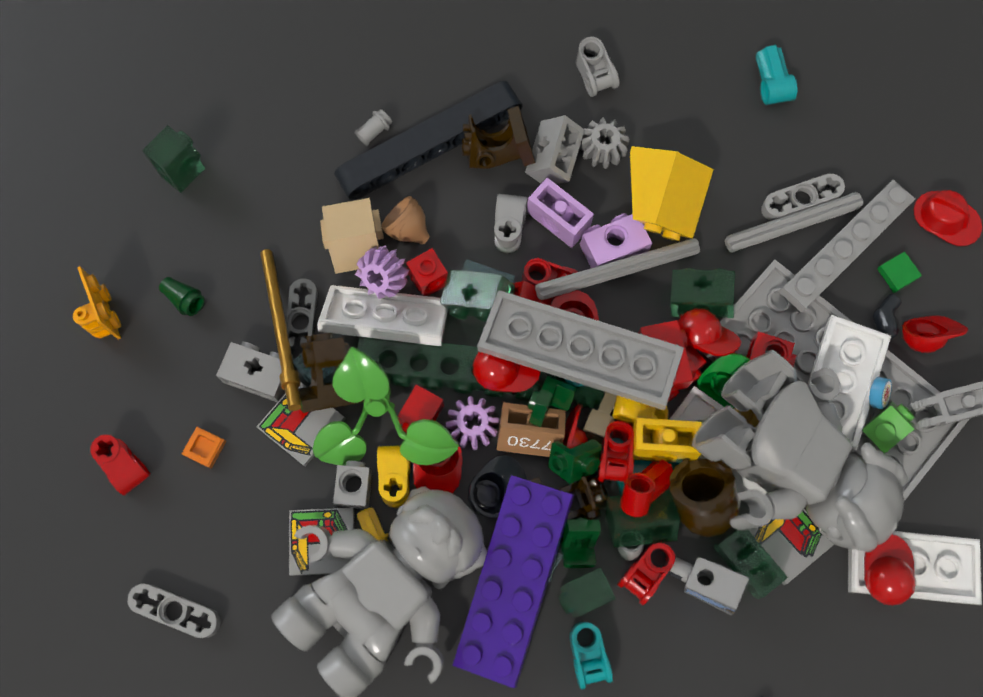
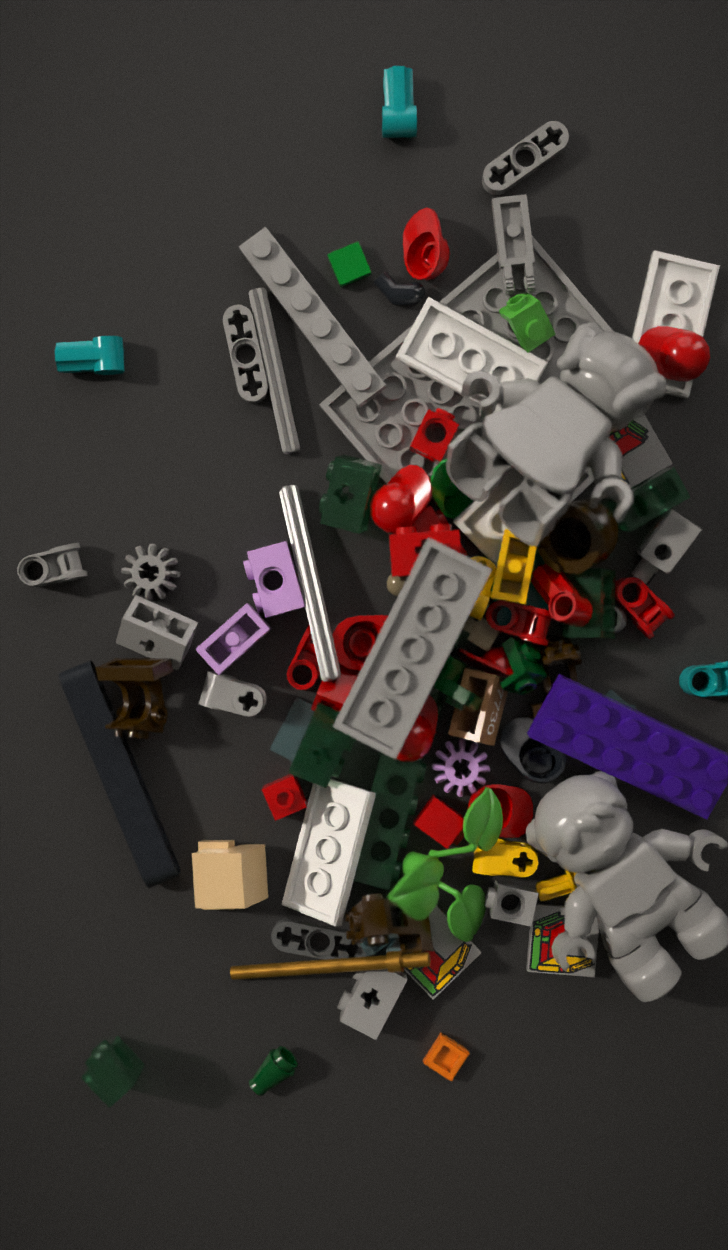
camera: 75 degrees left, 15 degrees up
light orange hinge [73,266,121,340] -> none
red piece [90,434,151,496] -> none
light grey beam [128,584,221,638] -> none
light grey pin [355,109,392,146] -> none
lavender gear [355,245,409,299] -> none
medium nougat helmet [381,196,430,245] -> none
clear green brick [558,567,616,618] -> none
dark green bracket [560,517,601,568] -> none
yellow slope [630,146,714,241] -> none
dark azure tile [869,377,892,410] -> none
red piece [913,190,982,246] -> none

